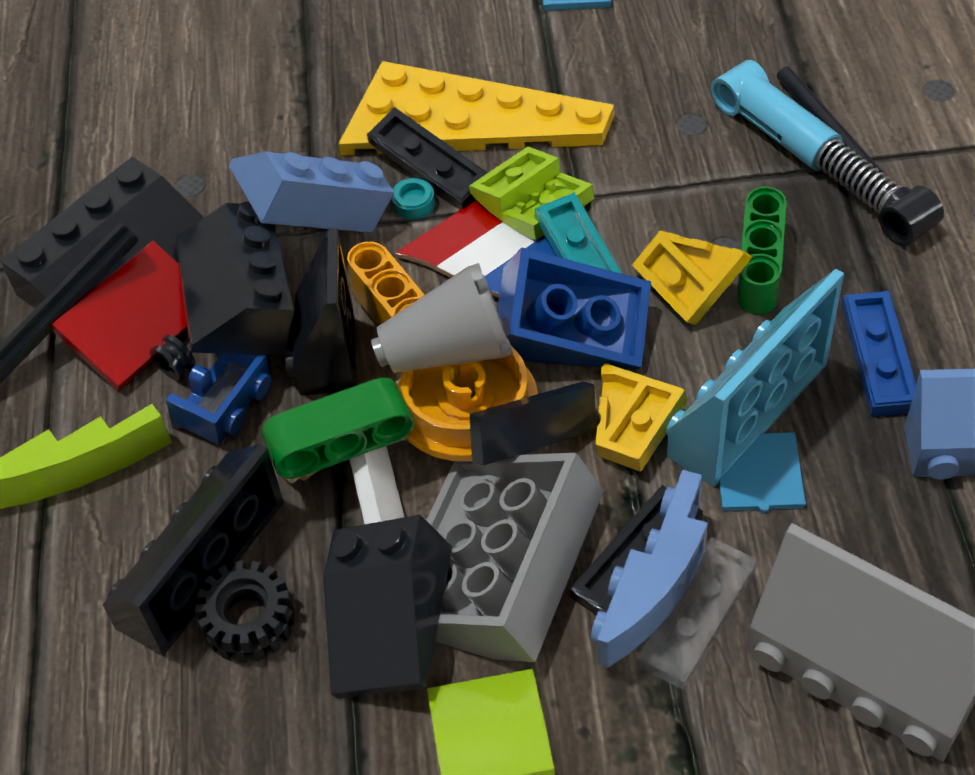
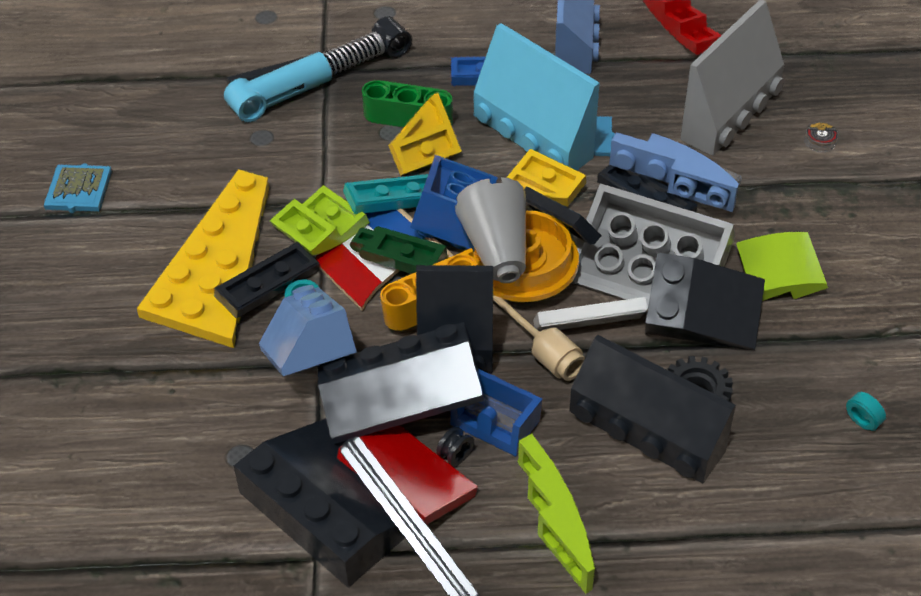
camera: 90 degrees left, 5 degrees down
green beam [262,378,414,479] -> none
none -> dark green hinge [350,226,447,274]

